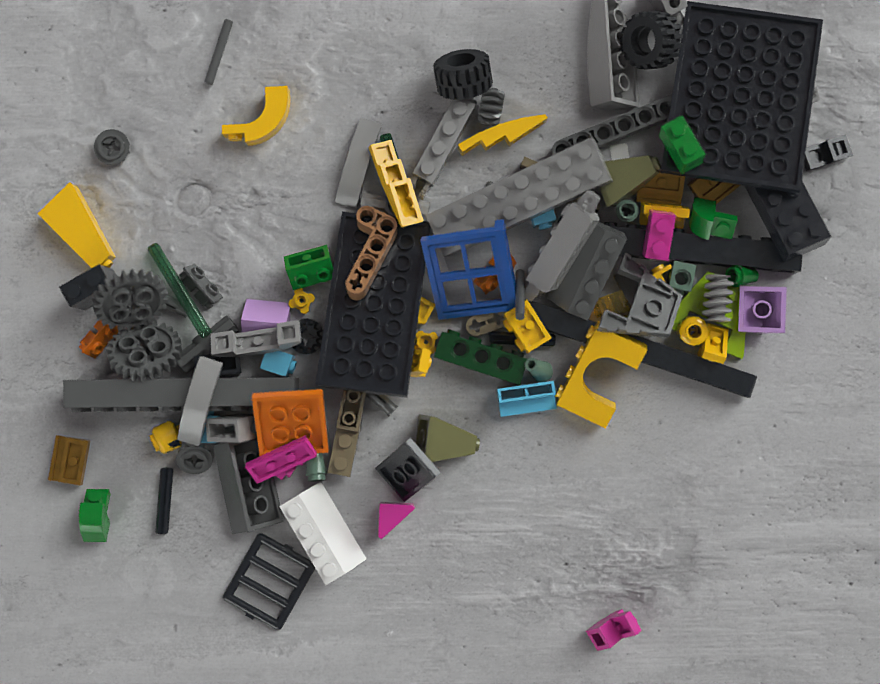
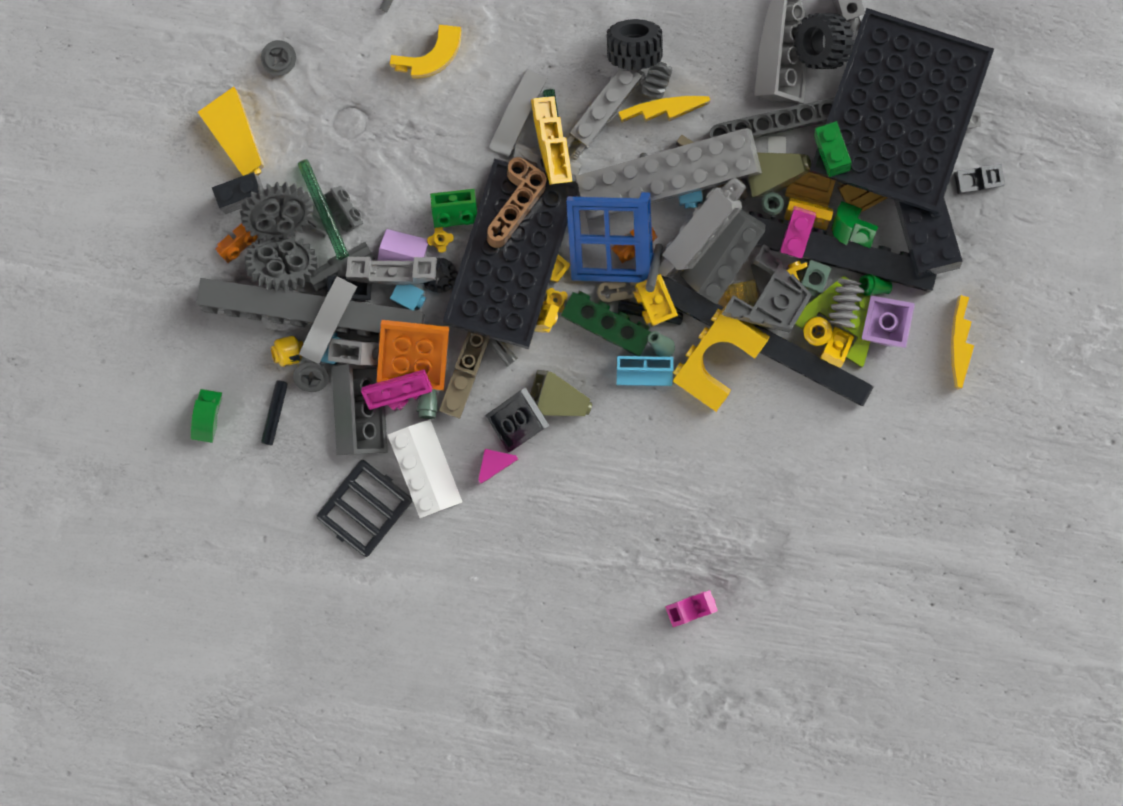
camera: 10 degrees right, 0 degrees up
pearl gold plate [48,435,90,486] -> none
none -> yellow slope [951,295,974,389]

